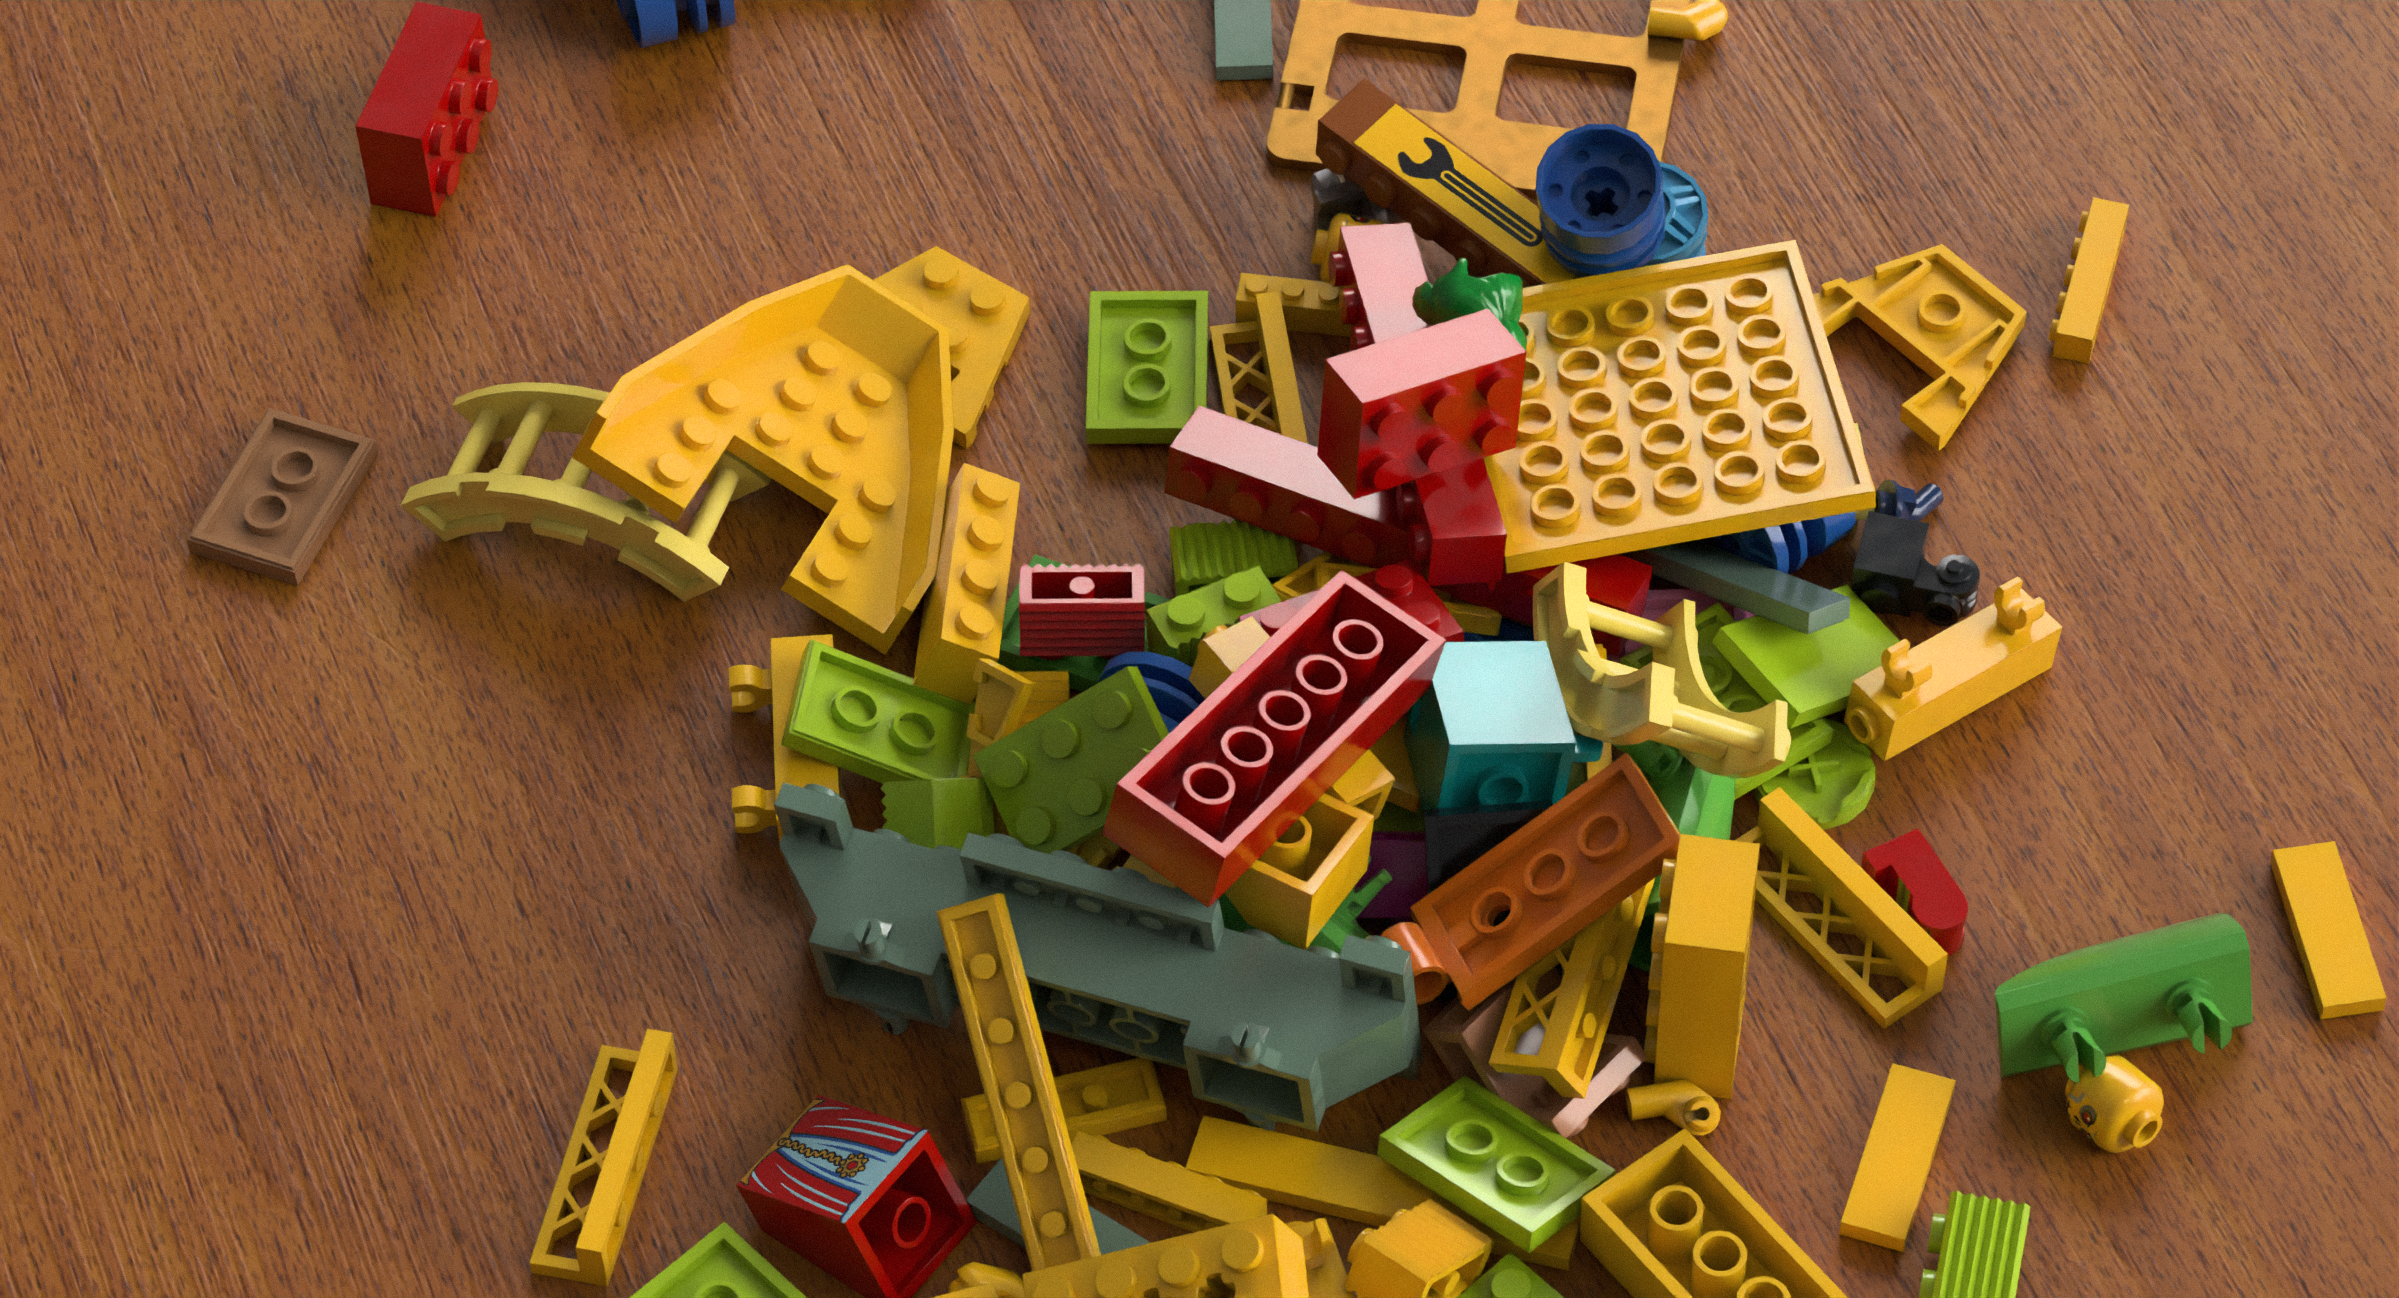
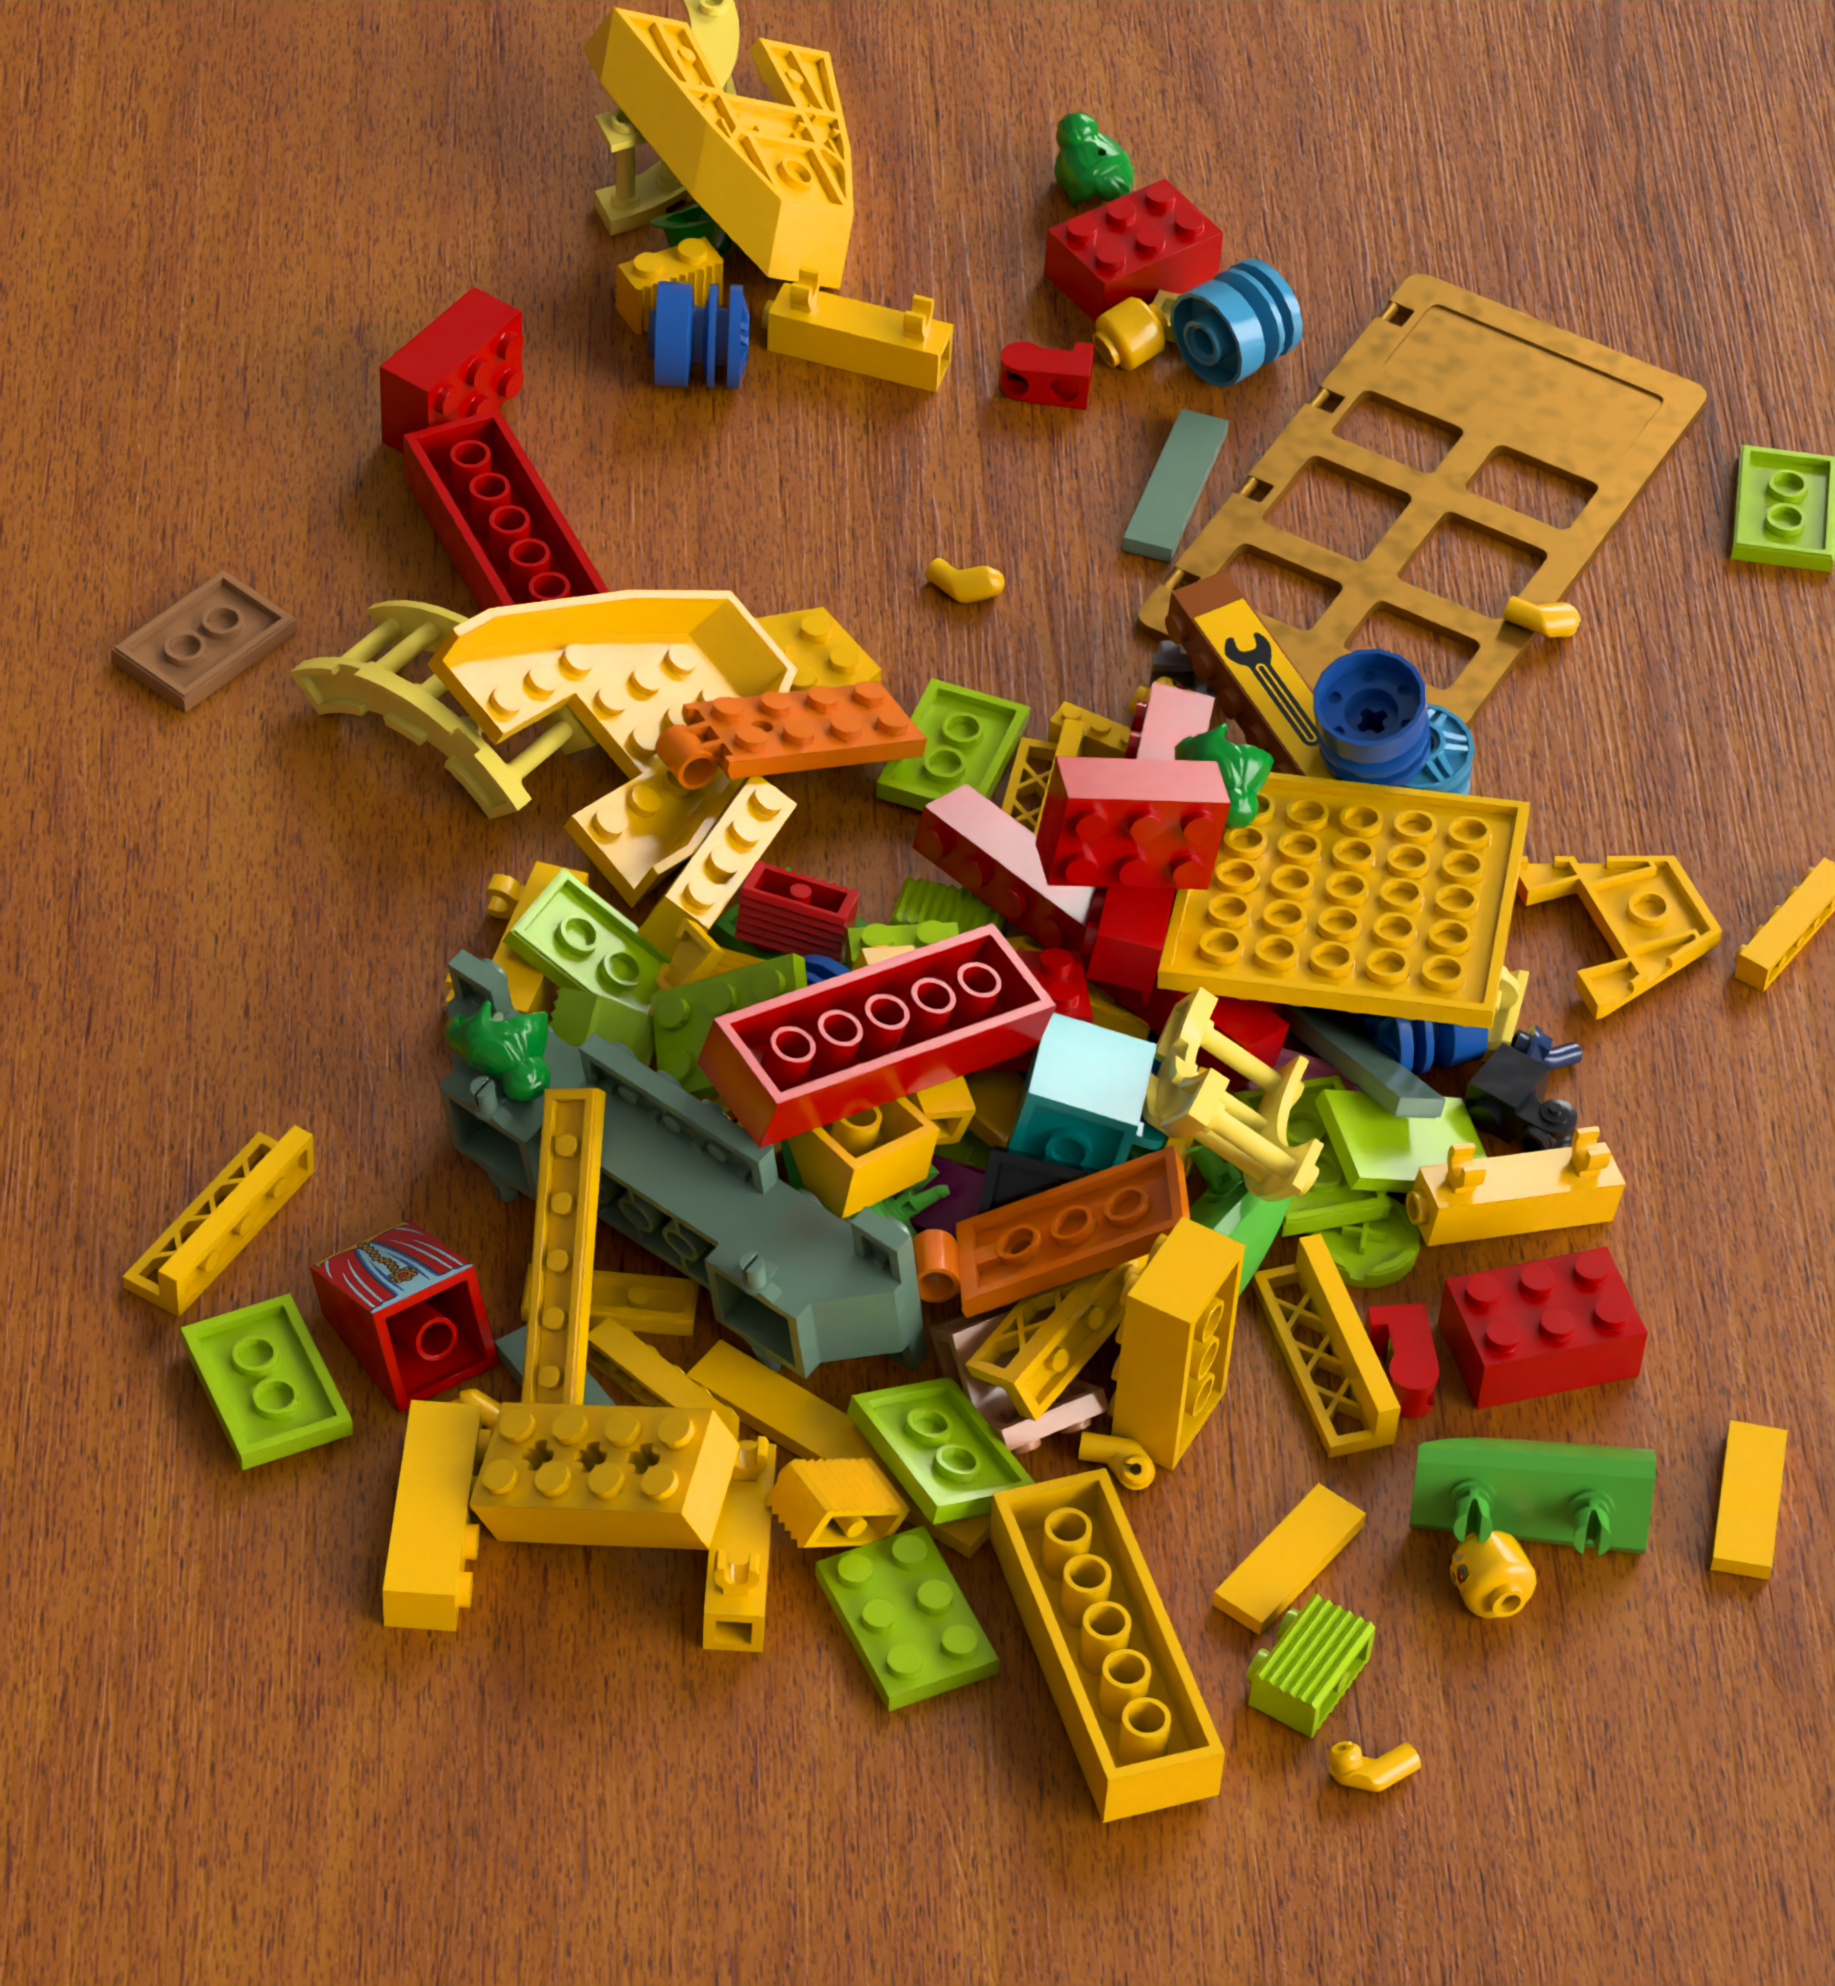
camera: 15 degrees right, 5 degrees down
none -> red brick [403,408,609,612]
none -> green piece [443,1001,551,1102]
none -> orange hinge [655,681,927,790]
none -> yellow arm [925,558,1004,604]
none -> red brick [1438,1246,1648,1410]

